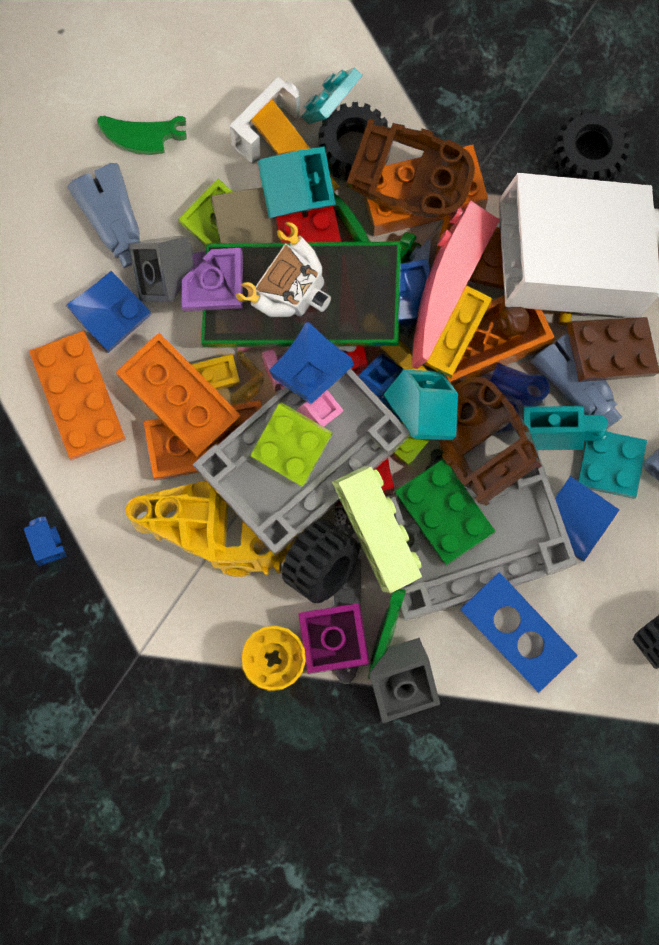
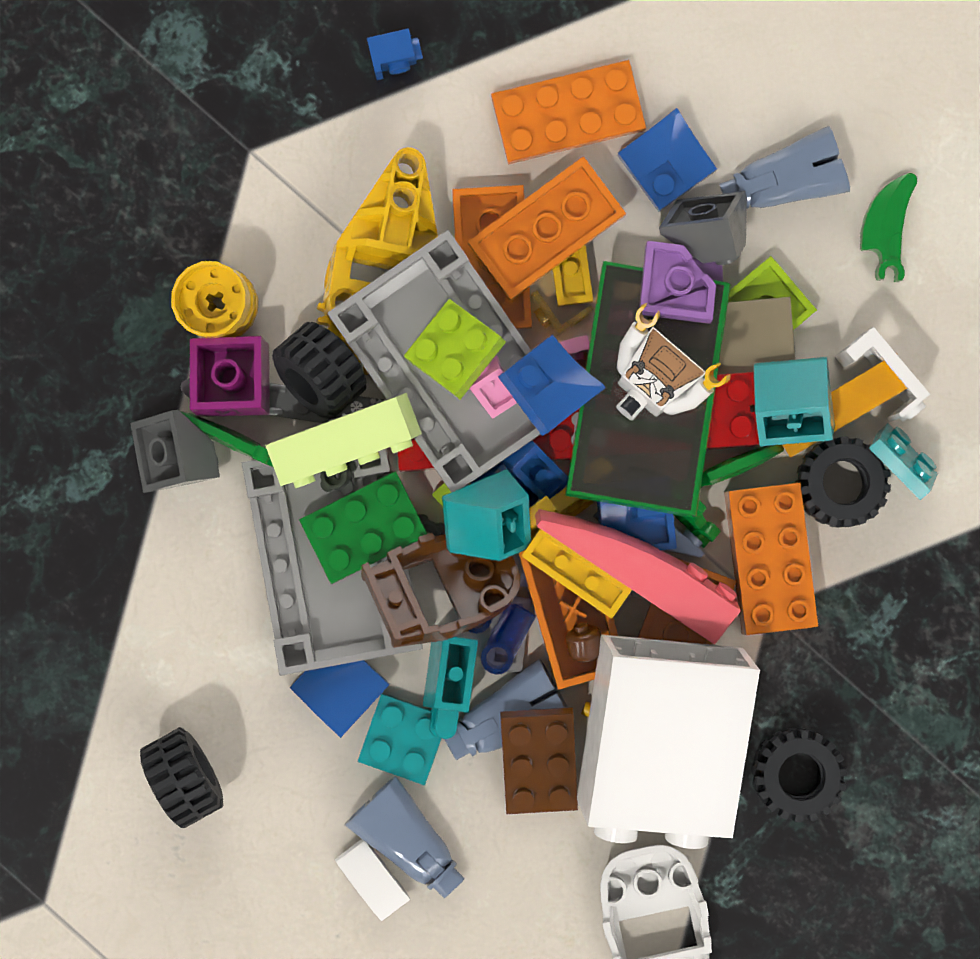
camera: 105 degrees right, 10 degrees up
reddish brown slope [347,119,475,218] -> none
blue piece [460,572,578,693] -> none

